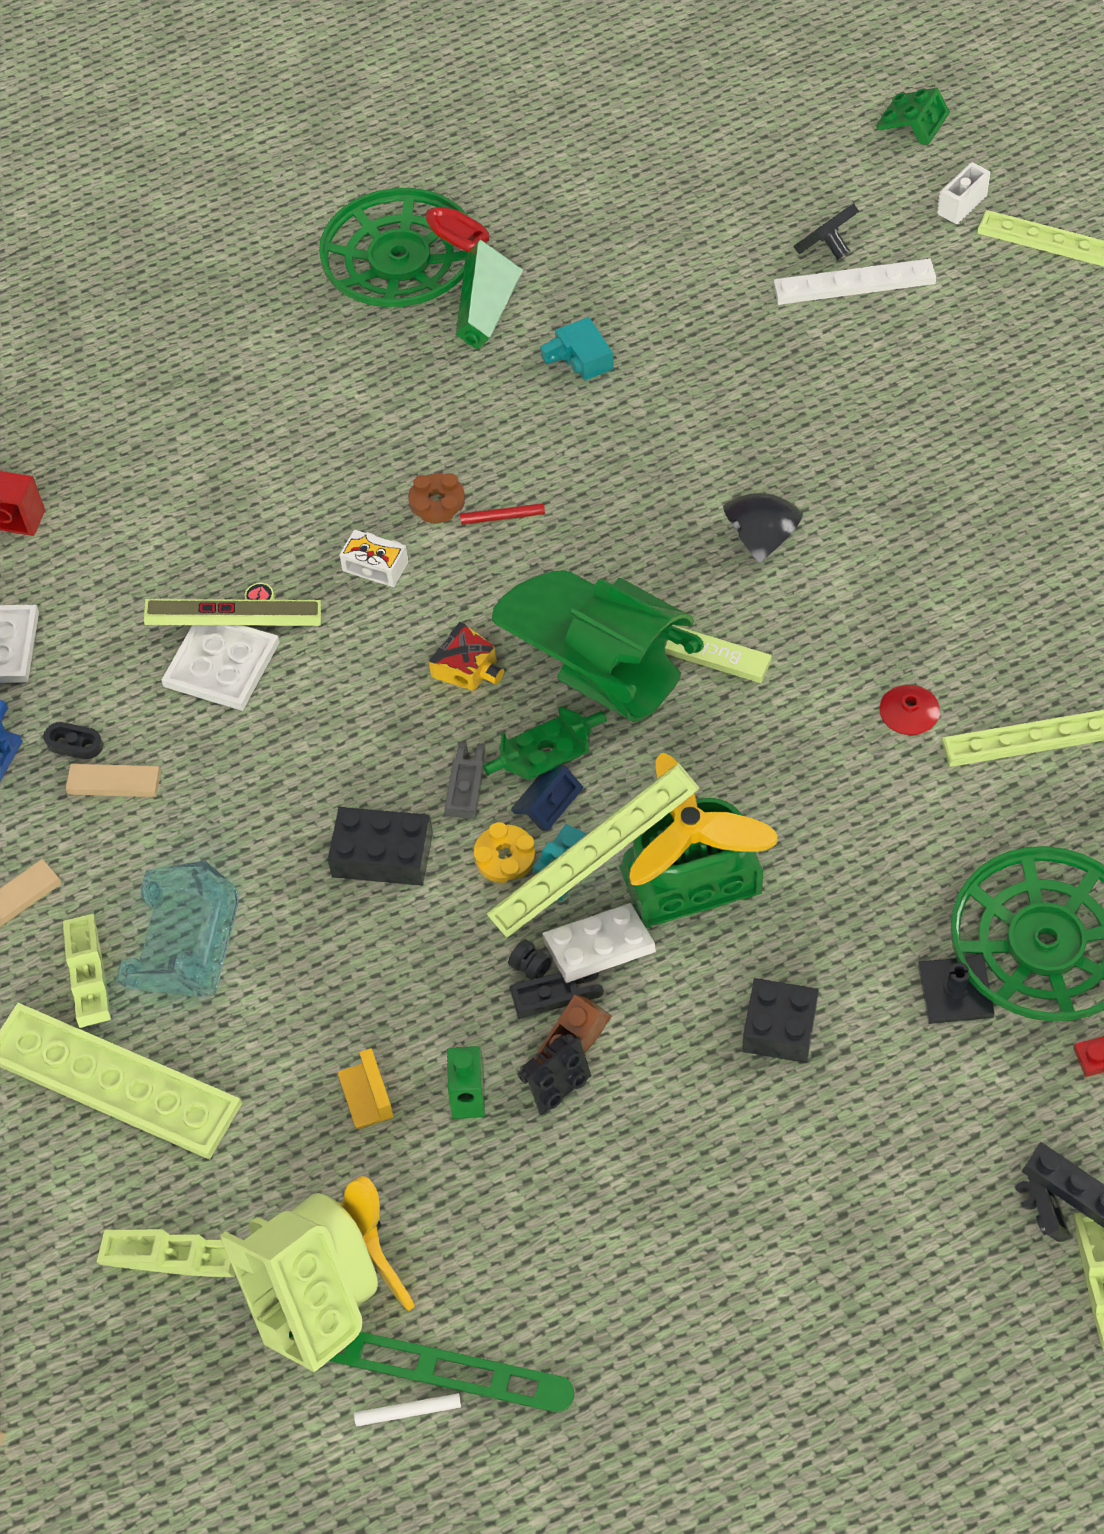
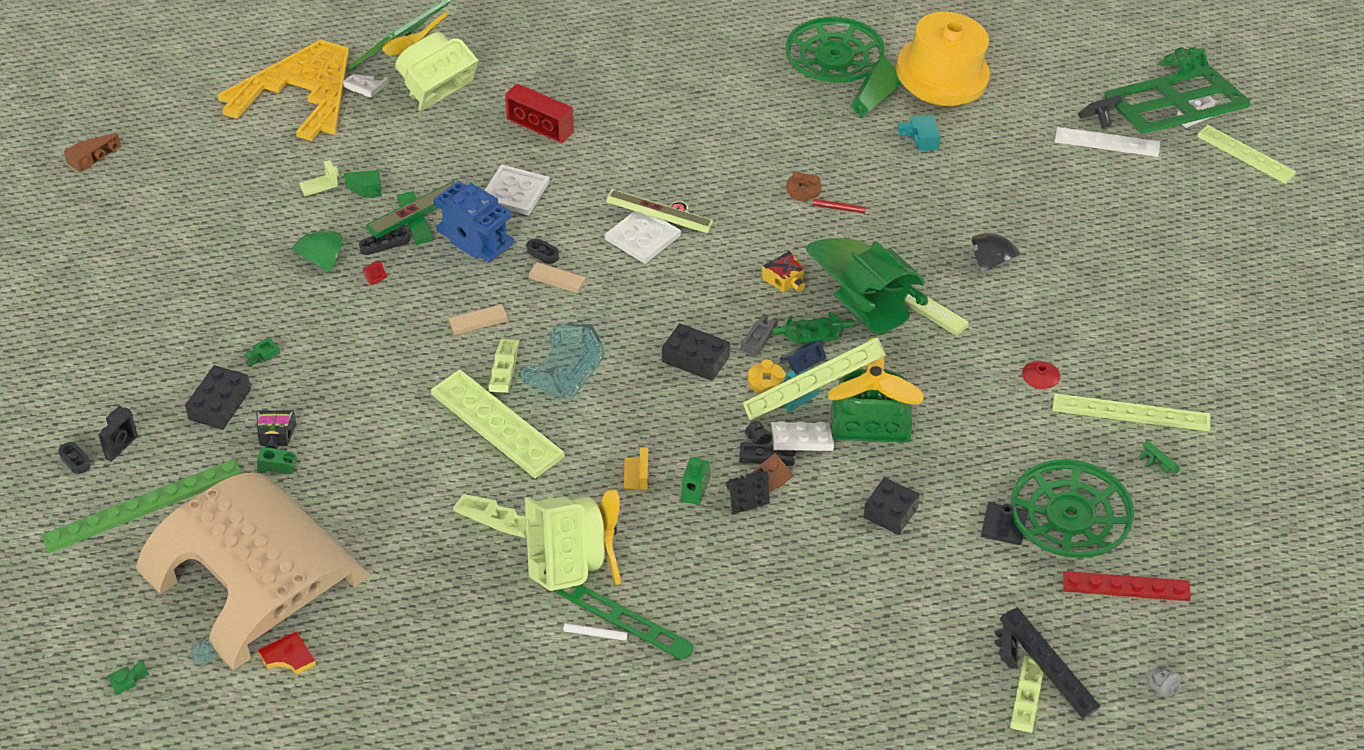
camera: 15 degrees right, 10 degrees down
white brick [339,529,408,587] -> none
red piece [426,207,490,251] -> none
none -> yellow piece [896,12,990,106]
none -> green window [1104,66,1250,133]

